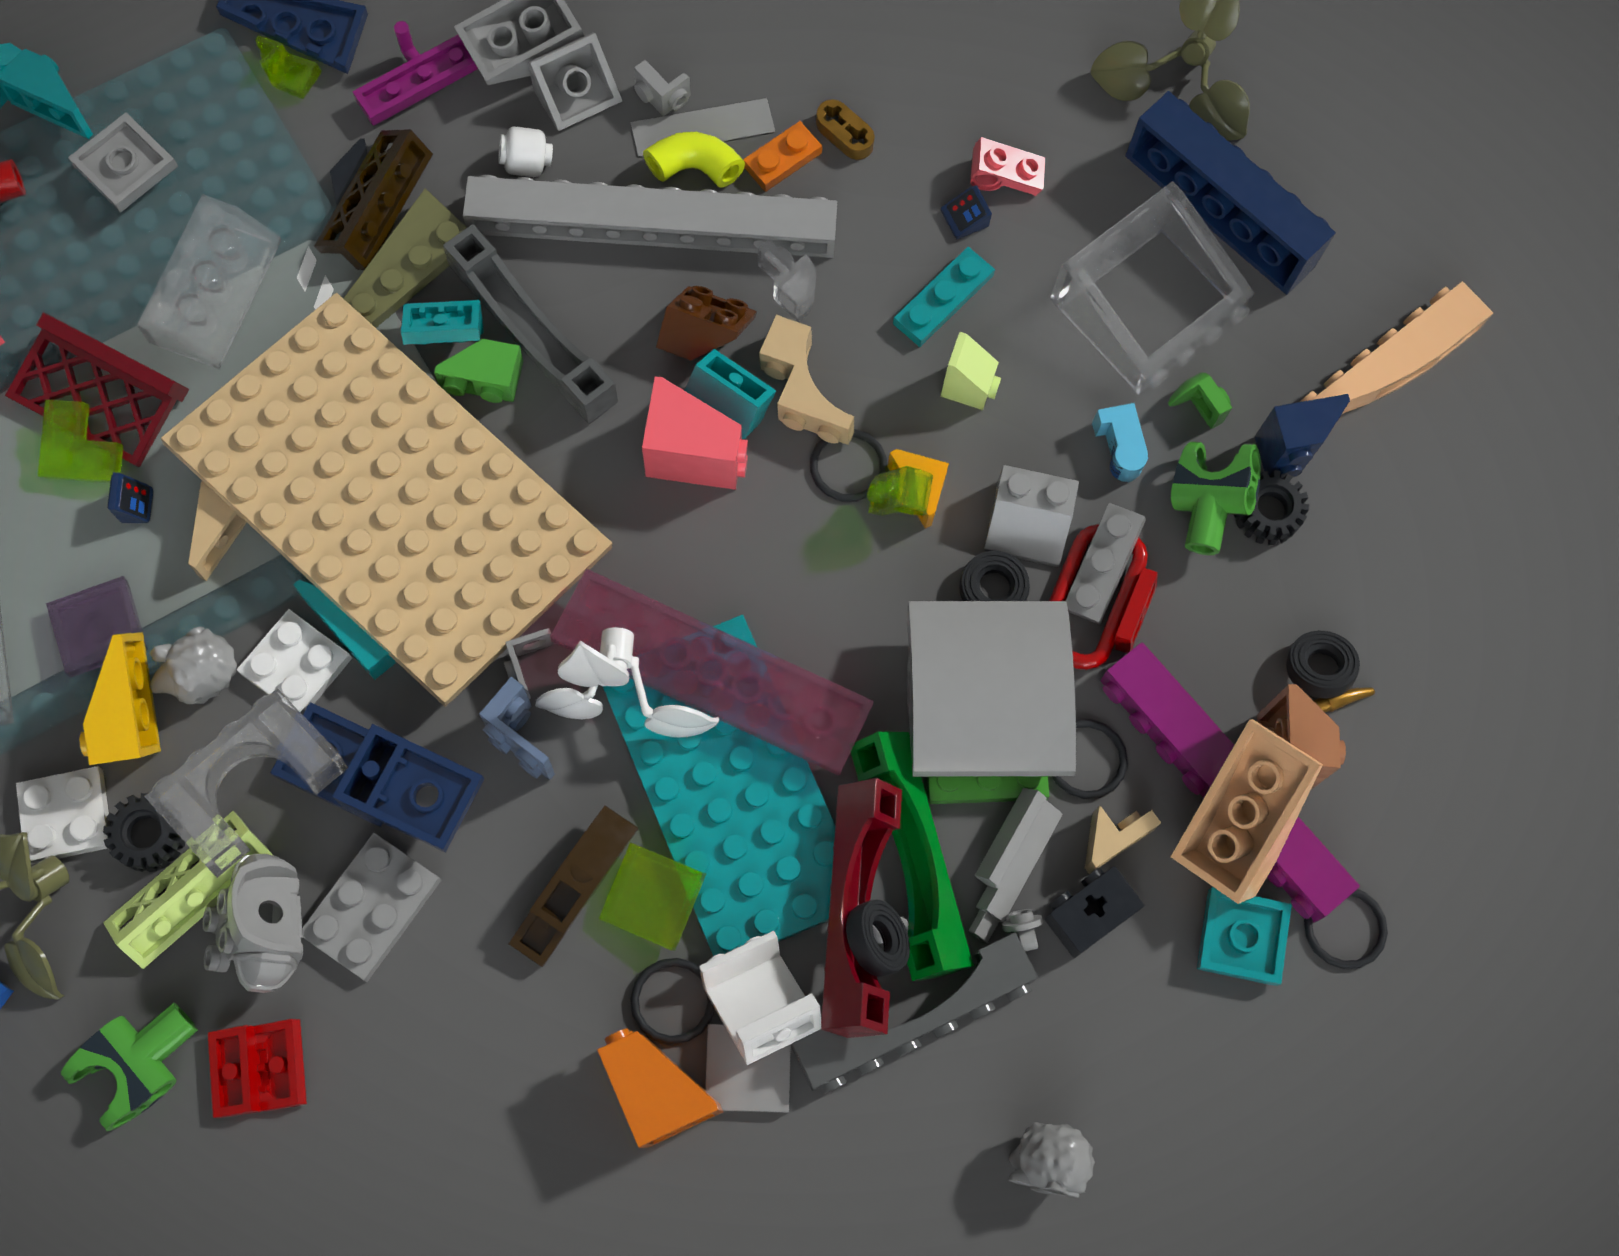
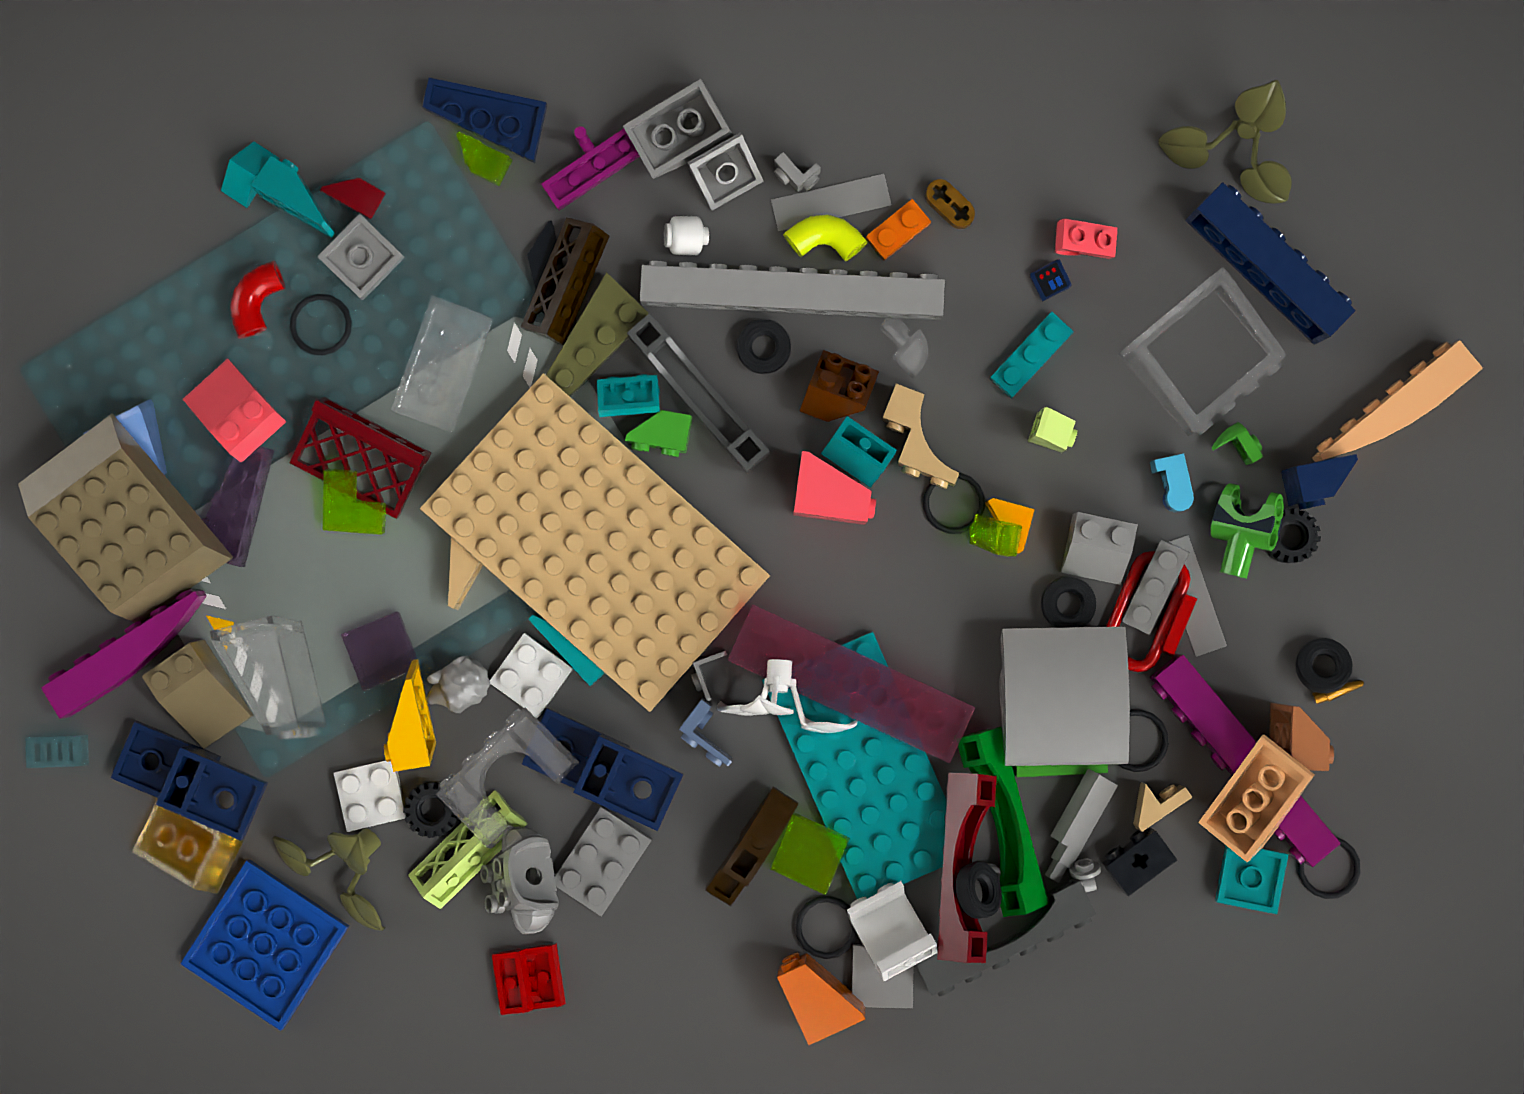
camera: 10 degrees right, 15 degrees up
bright green connector [61,1003,198,1131] -> none
slope [107,472,153,523] -> none
light grey animal [1008,1122,1095,1198] -> none
none -> black piece [289,294,352,356]
none -> dark red slope [319,177,386,219]
none -> black tyre [737,319,791,374]
none -> light grey sticker [1157,535,1227,657]

